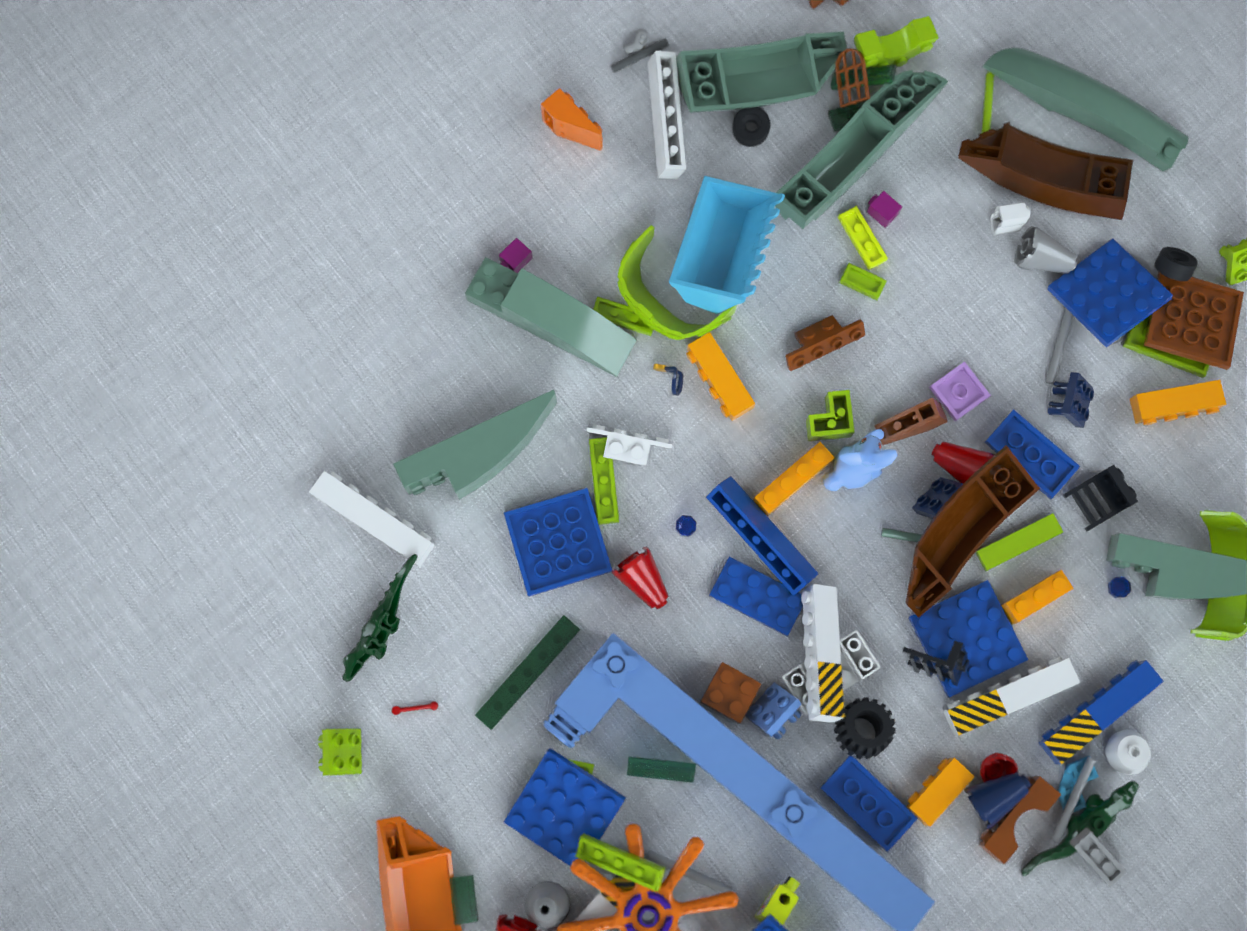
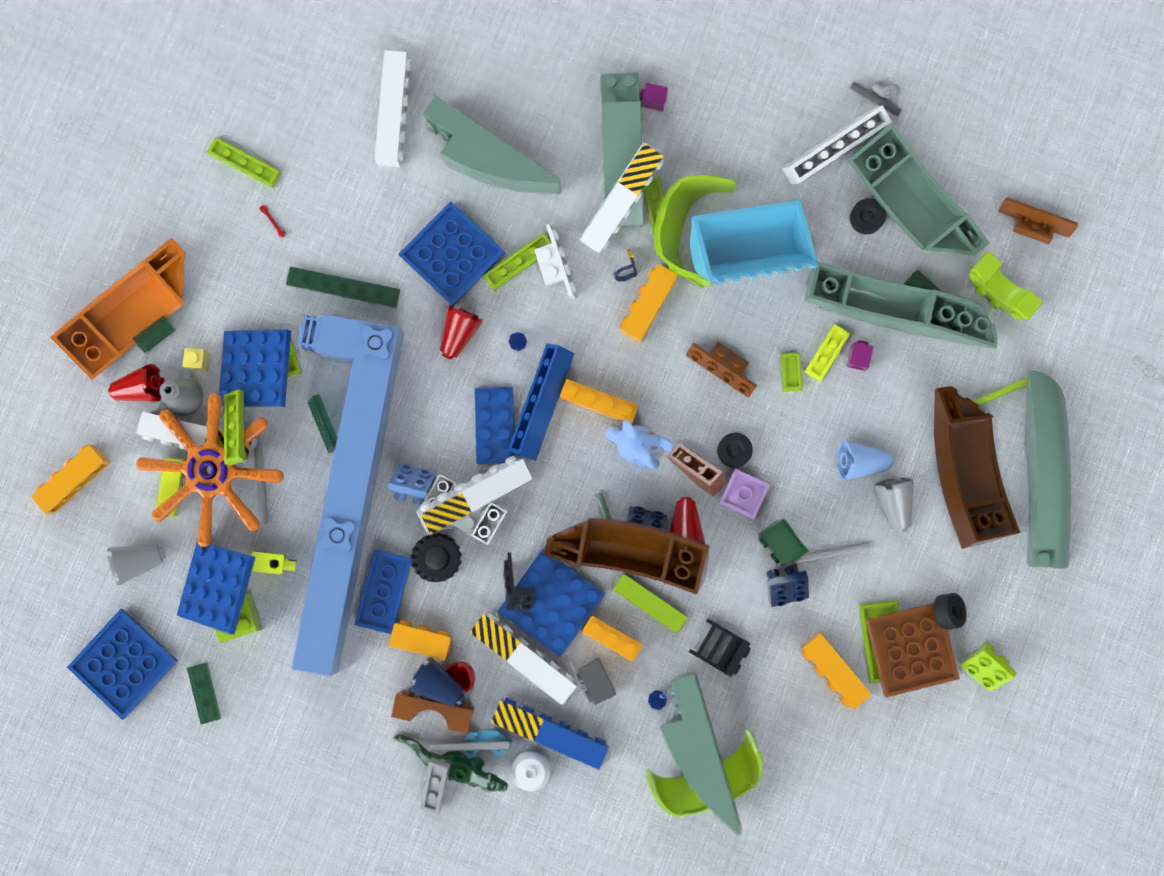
camera: 70 degrees right, 5 degrees up
lime plate [318,728,362,776] -> none
dark green animal [342,554,418,682] -> none
orange slope [541,88,603,151] -> none
dark orange brick [700,662,762,724] -> none
lime brick [806,390,855,441] -> none
clear green tile [830,65,896,90] -> none
dark orange window [835,48,870,108] -> none
blue plate [984,410,1080,500] -> none
white brick [990,202,1030,235] -> none
blue plate [1047,239,1173,348] -> none
none -> light yellow brick [182,348,210,372]
none -> lime tile [206,137,281,189]
none -> dark grey brick [576,658,616,705]
none -> white brick [580,142,664,253]
none -> black tyre [717,433,753,468]
none -> dark green slope [758,519,808,565]
none -> light blue cone [836,441,893,480]

